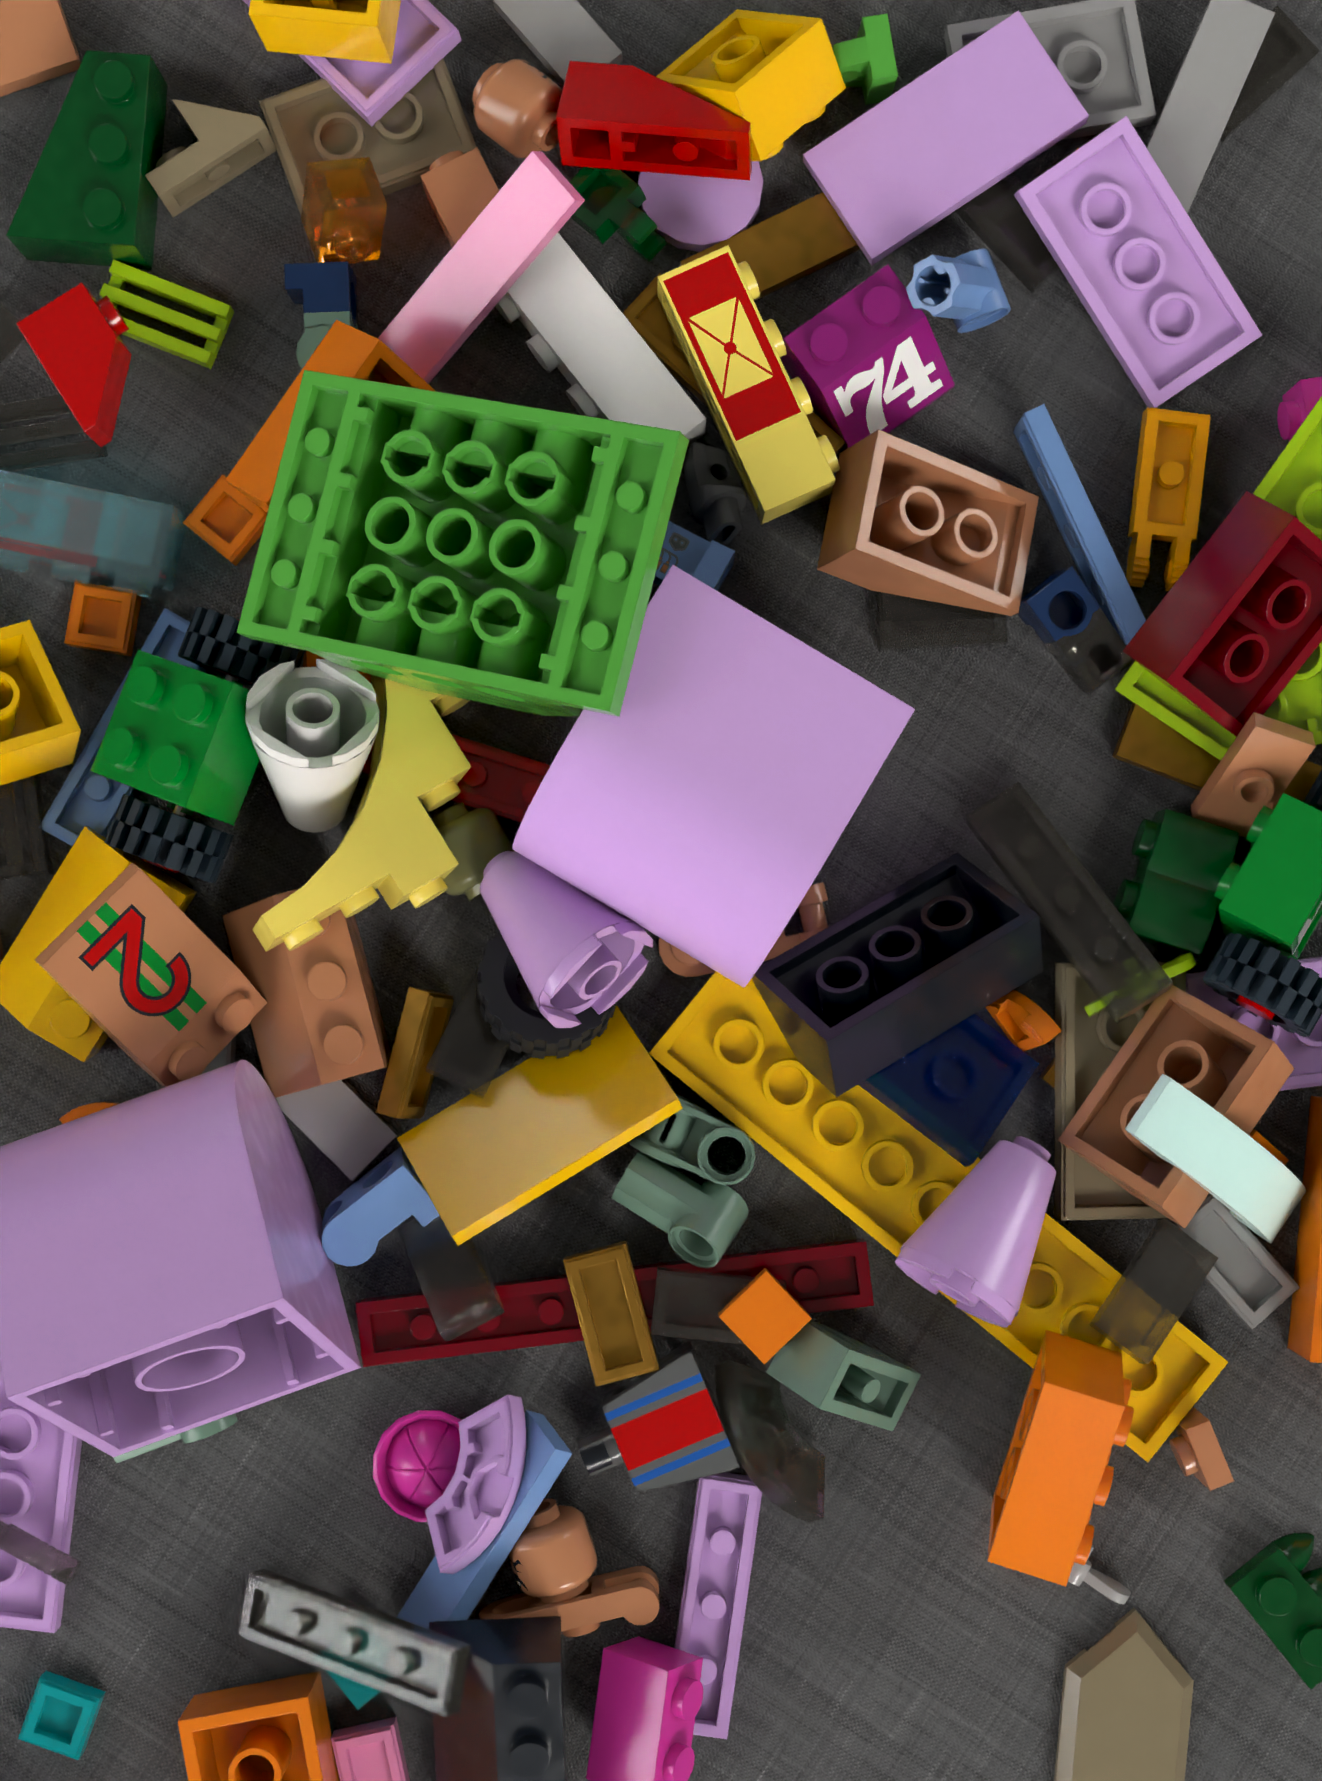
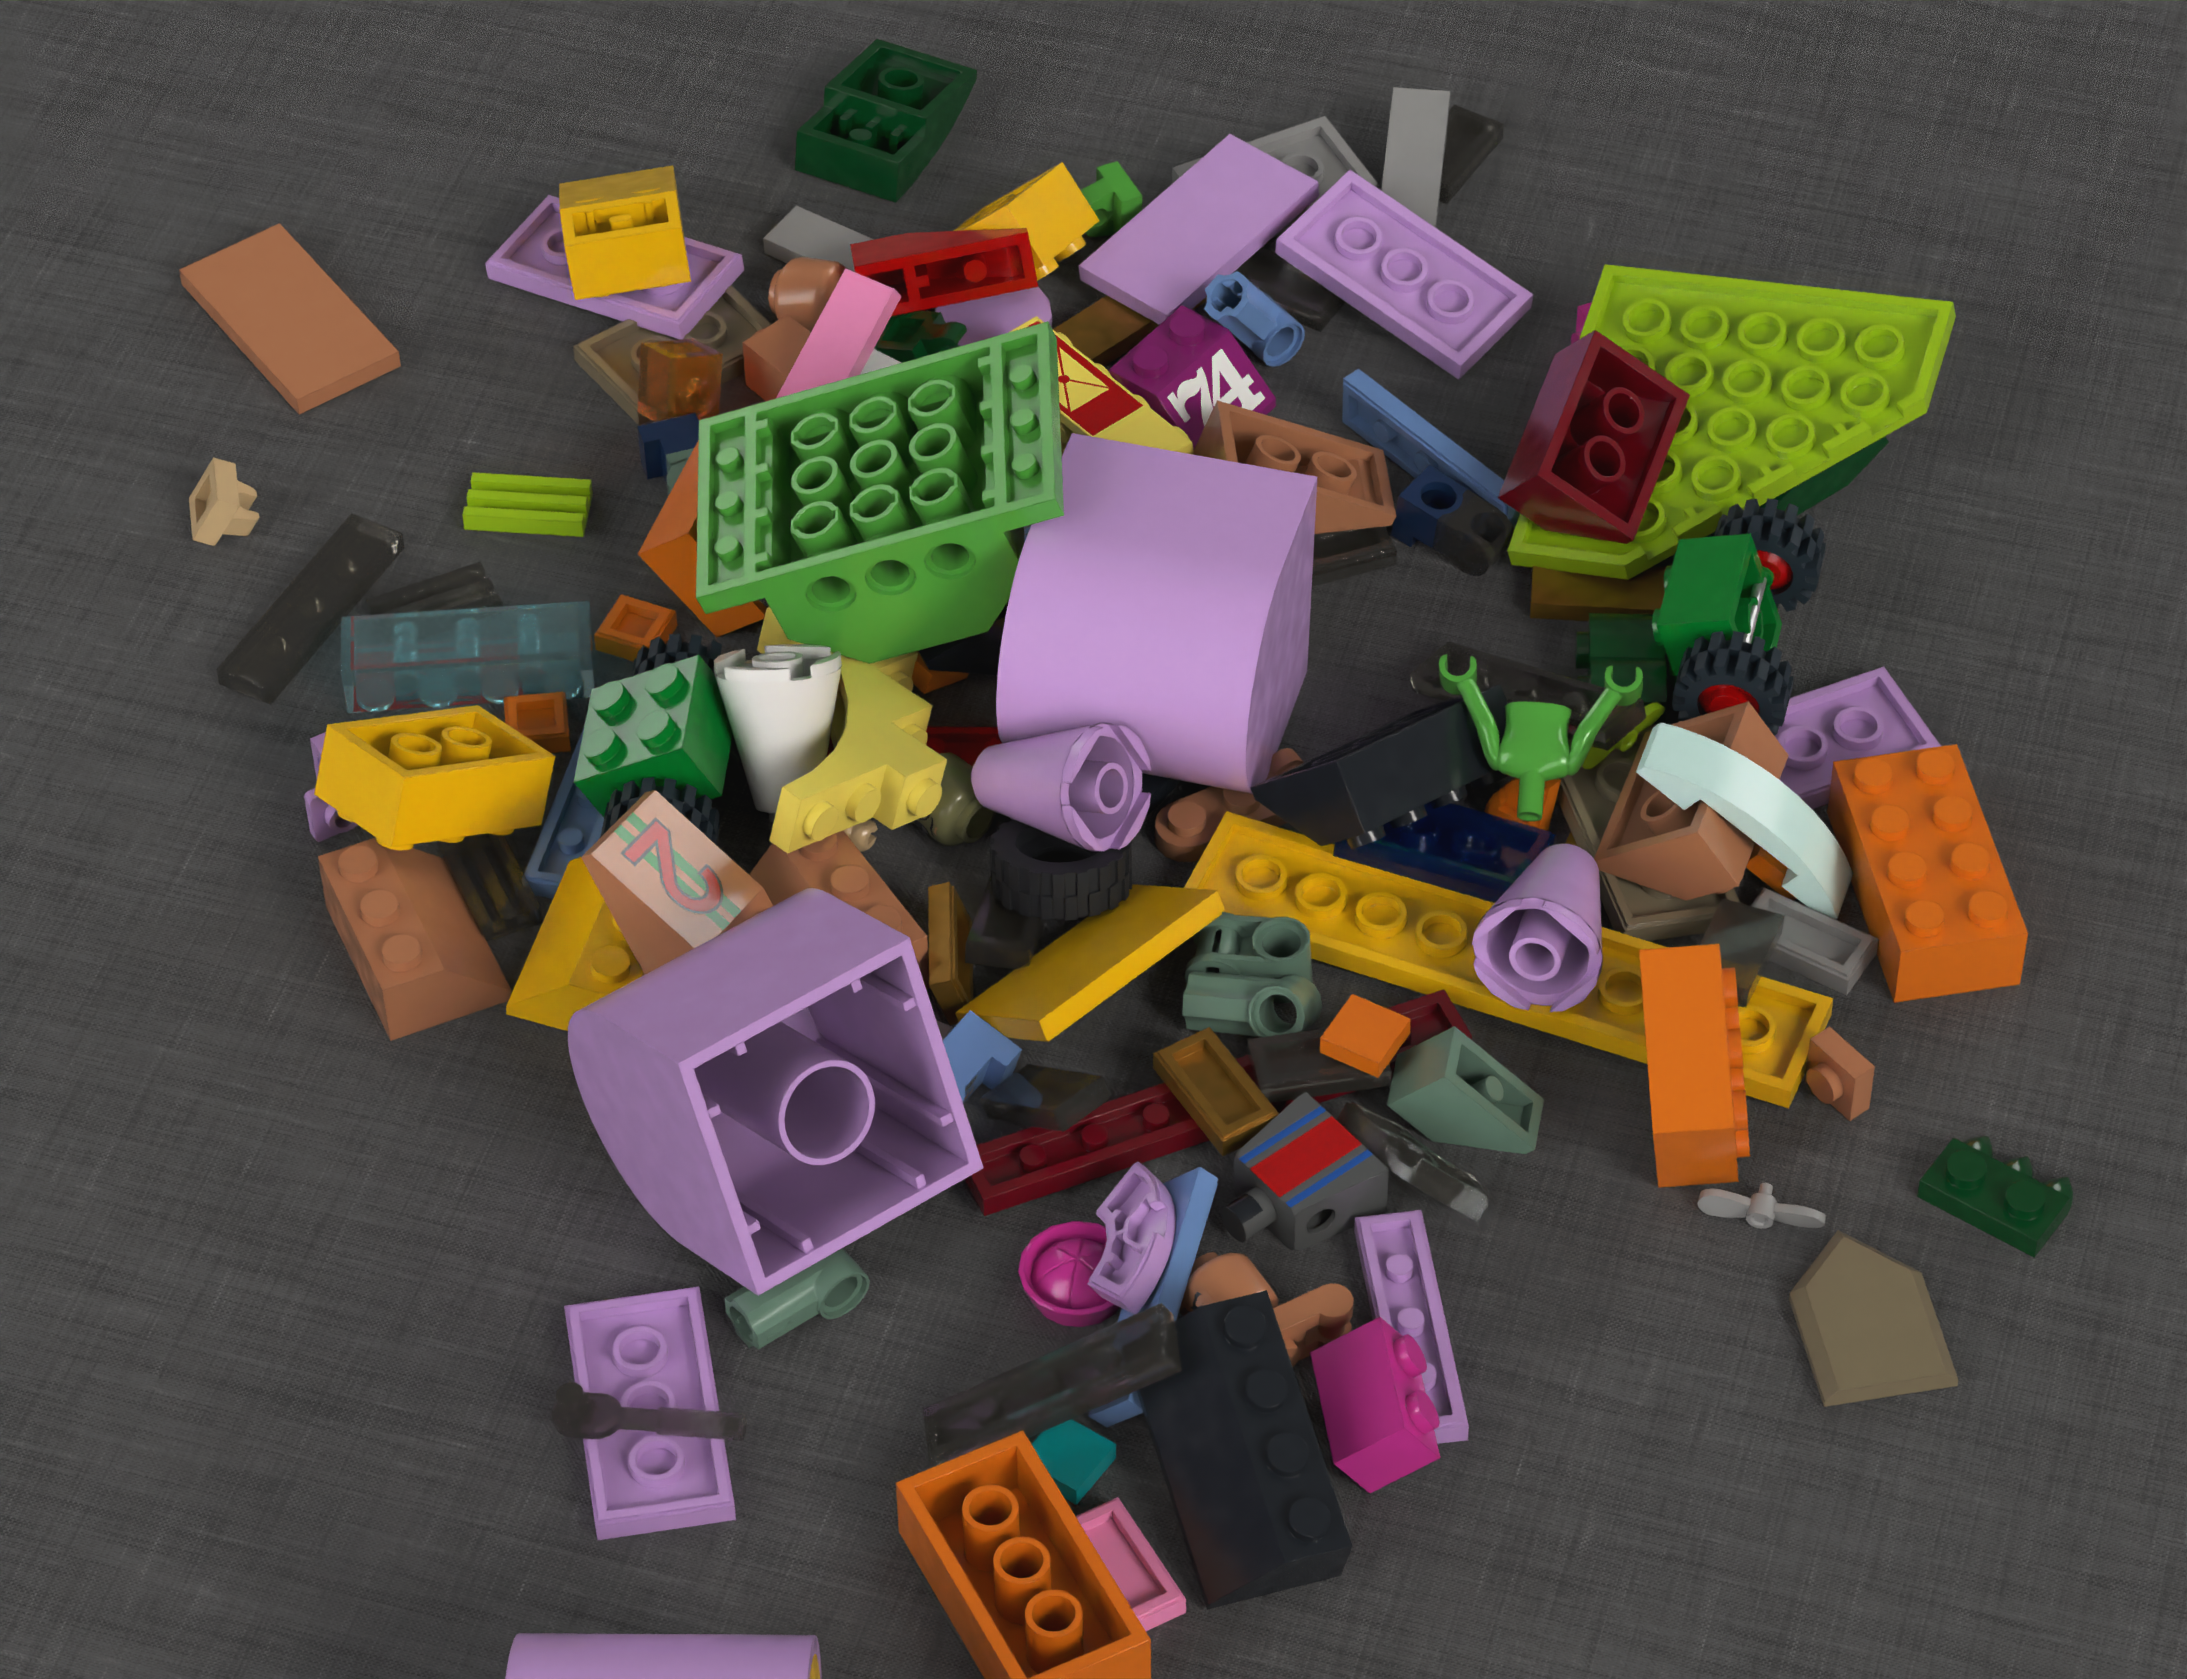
camera: 15 degrees left, 40 degrees down
dark green wedge [6,50,168,270] -> none
red slope [16,282,132,447] -> none
teal tile [18,1671,106,1760] -> none
dark tan slope [145,99,277,218] -> none
light orange hinge [1126,407,1211,591] -> none
nougat plate [1191,712,1316,838] -> none
none -> bright green piece [1439,654,1643,821]

